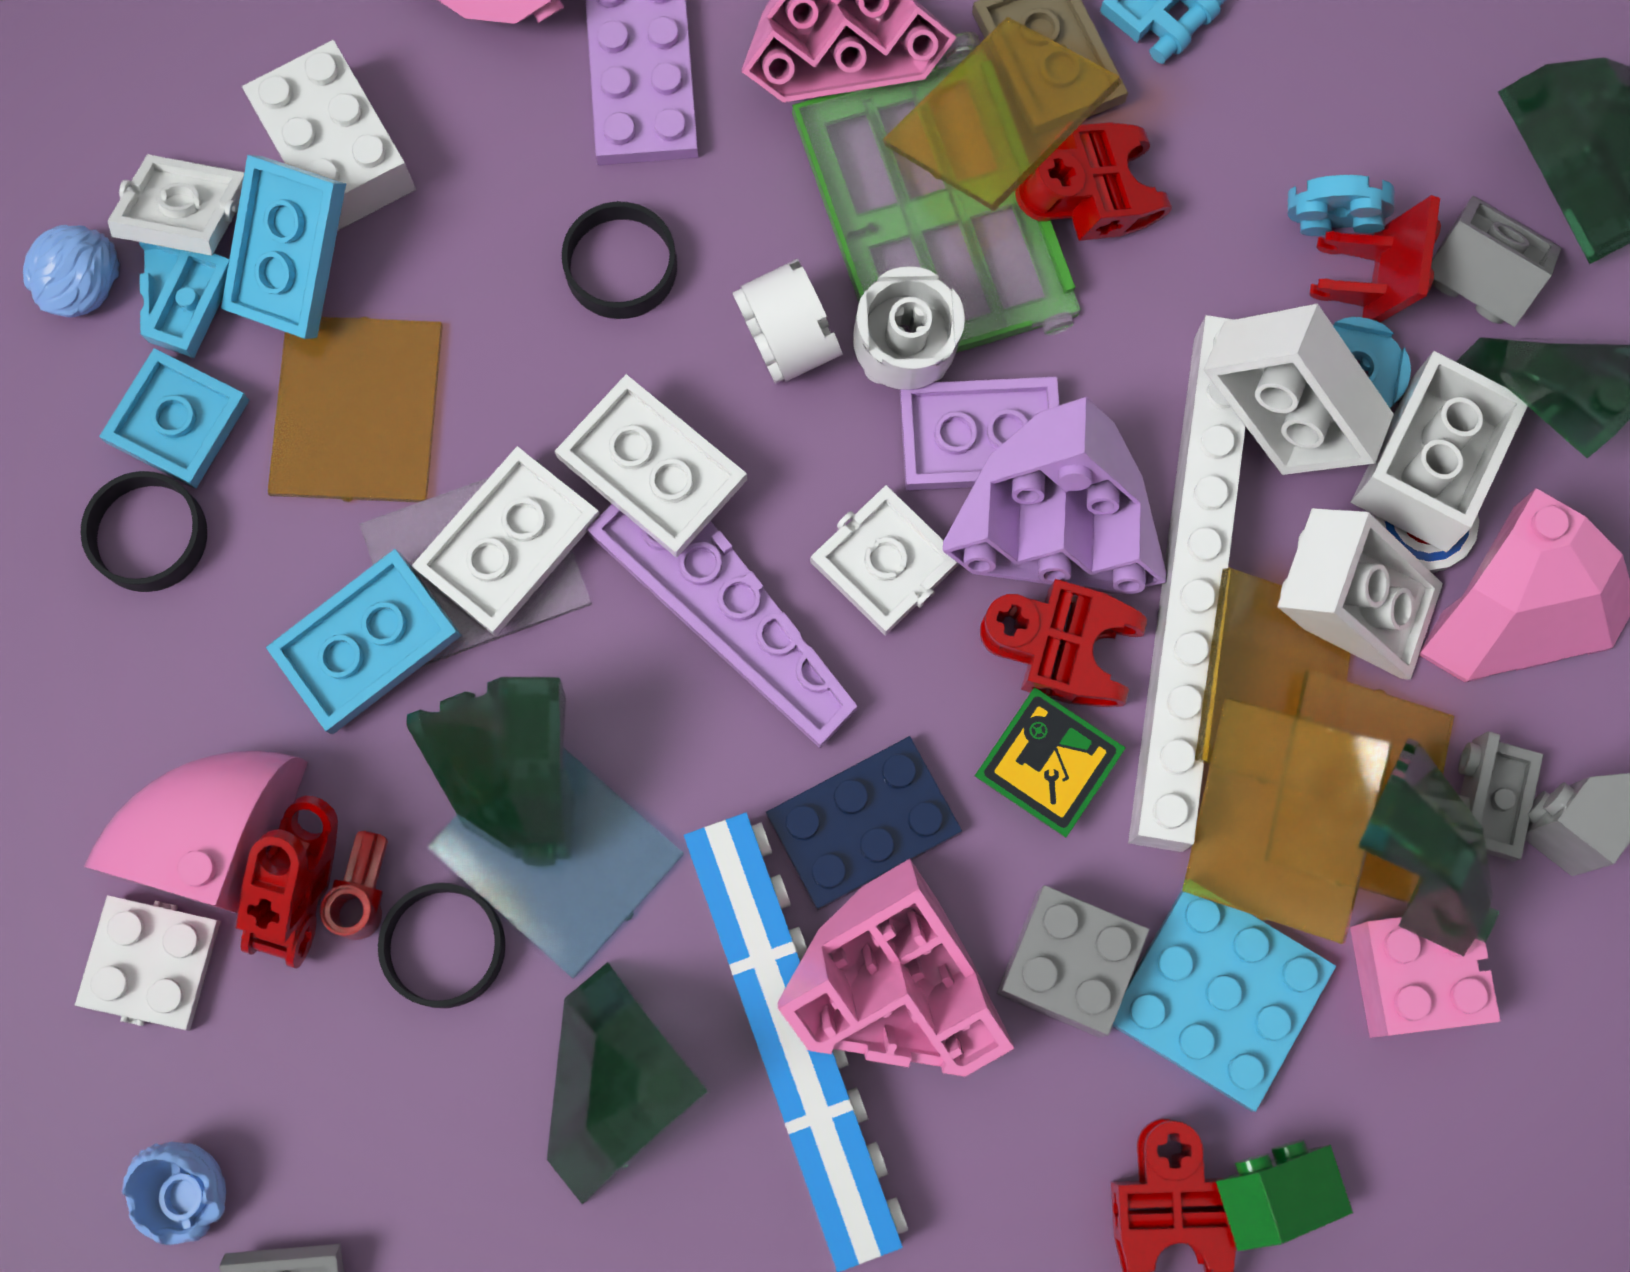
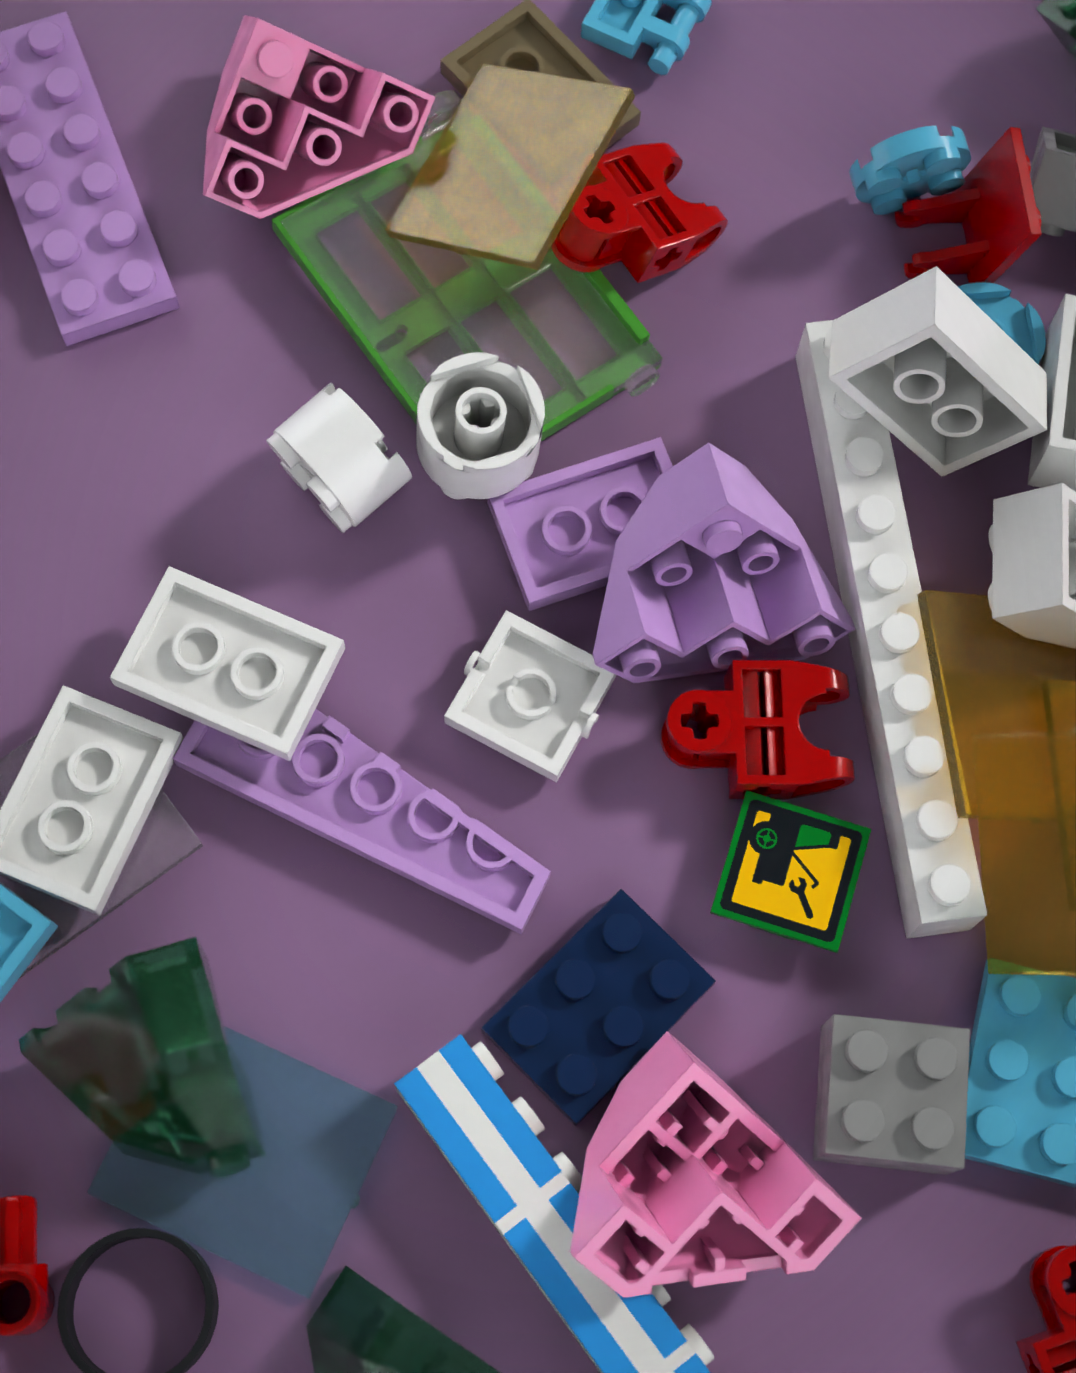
camera: 20 degrees left, 5 degrees down
black tyre [561,201,677,319] -> none

